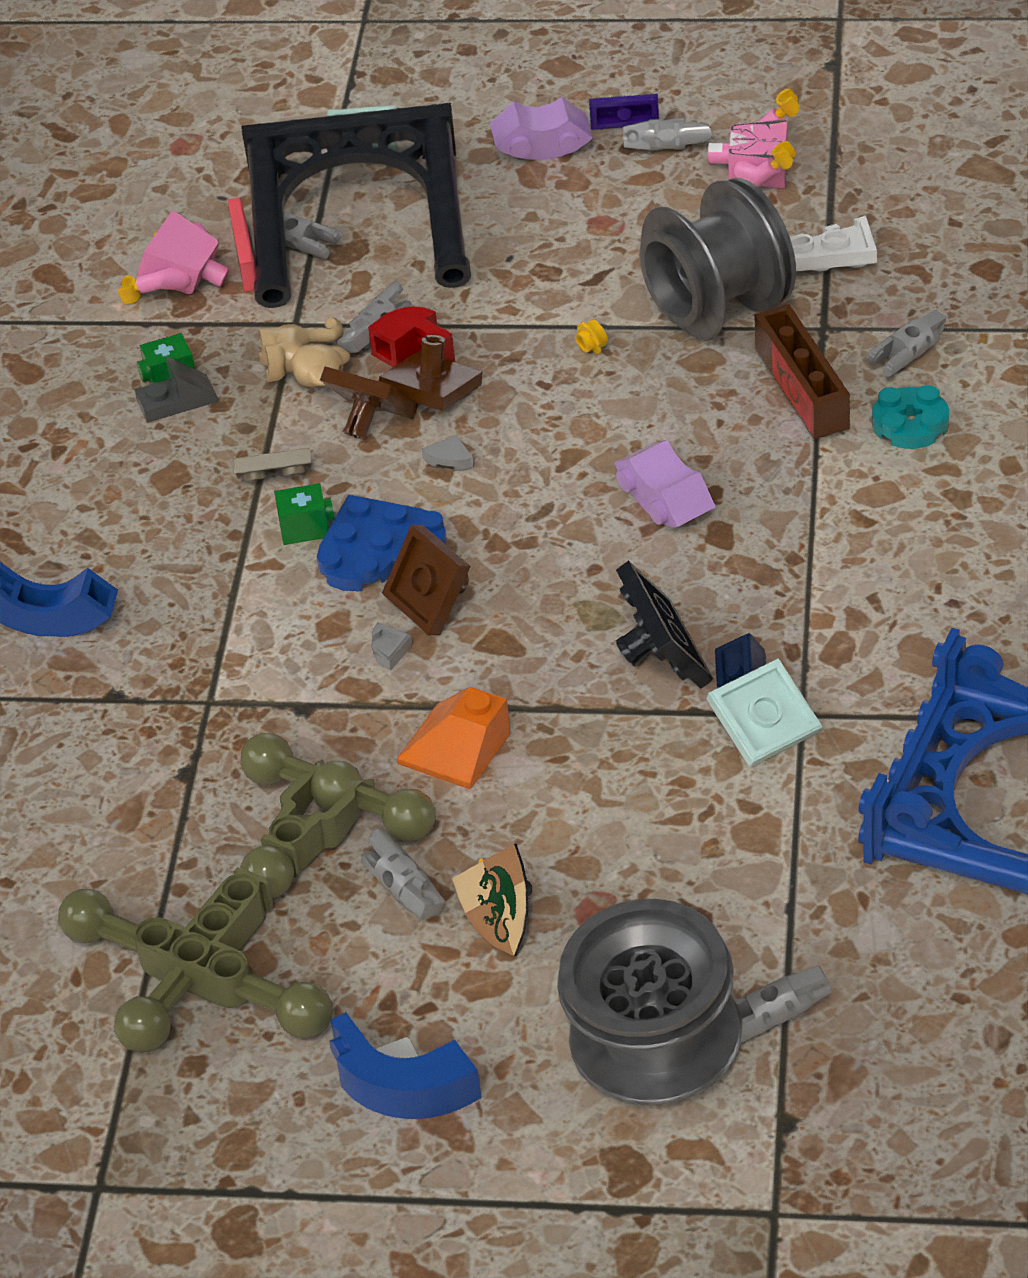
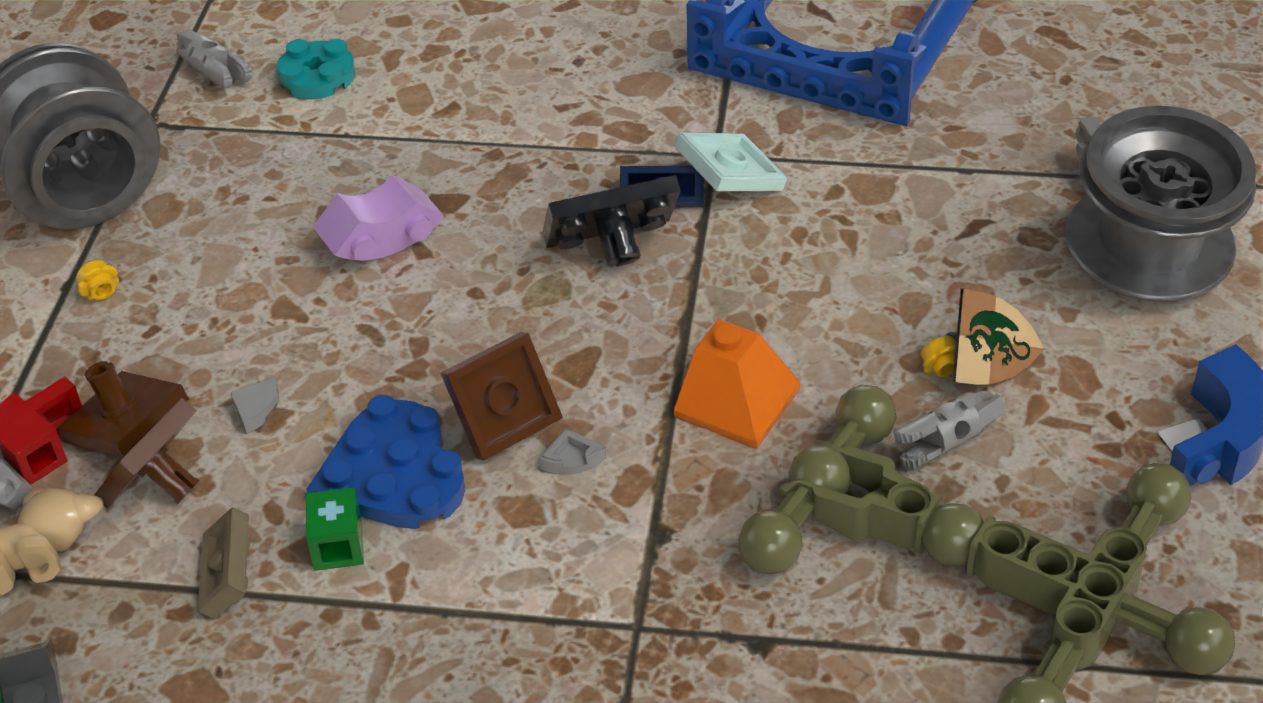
camera: 90 degrees left, 0 degrees up
reddish brown brick [754,304,850,439] -> none

